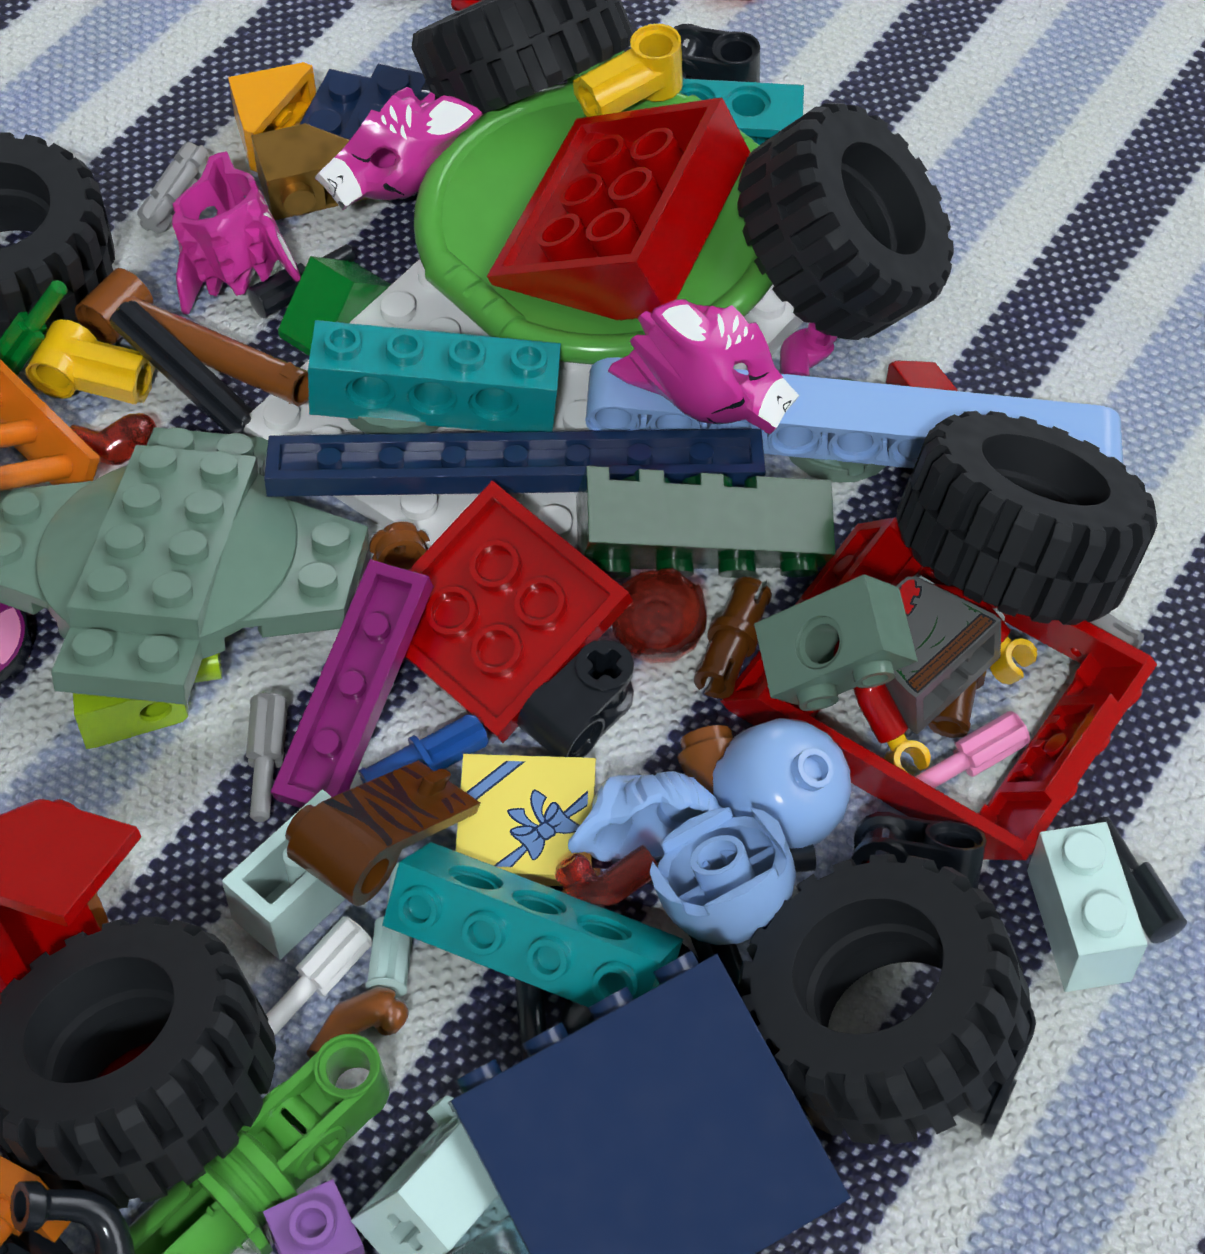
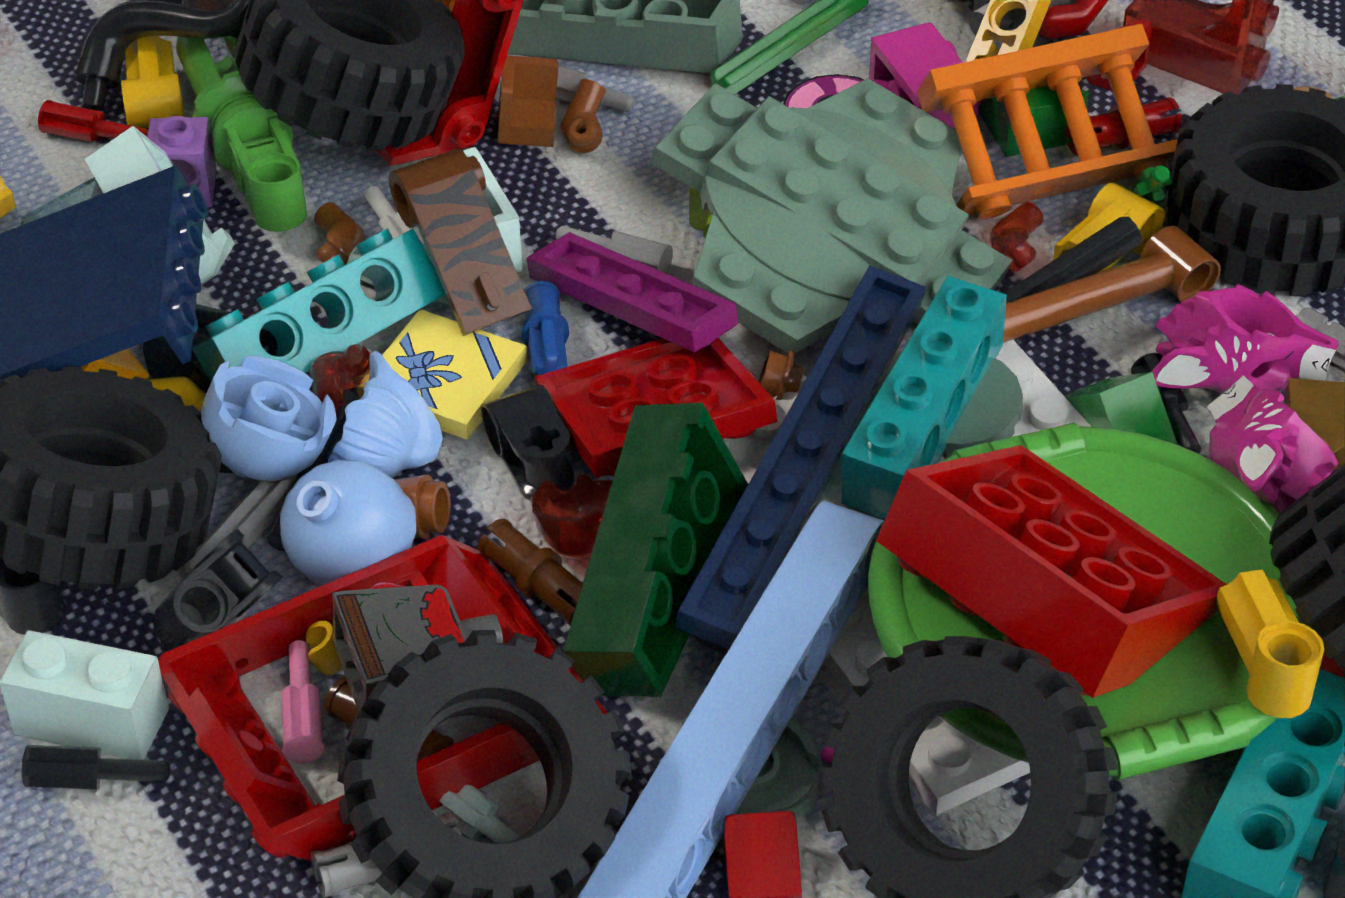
camera: 115 degrees right, 10 degrees down
dark pink piece [608,299,799,434] -> none
sand green brick [754,574,918,711] -> none

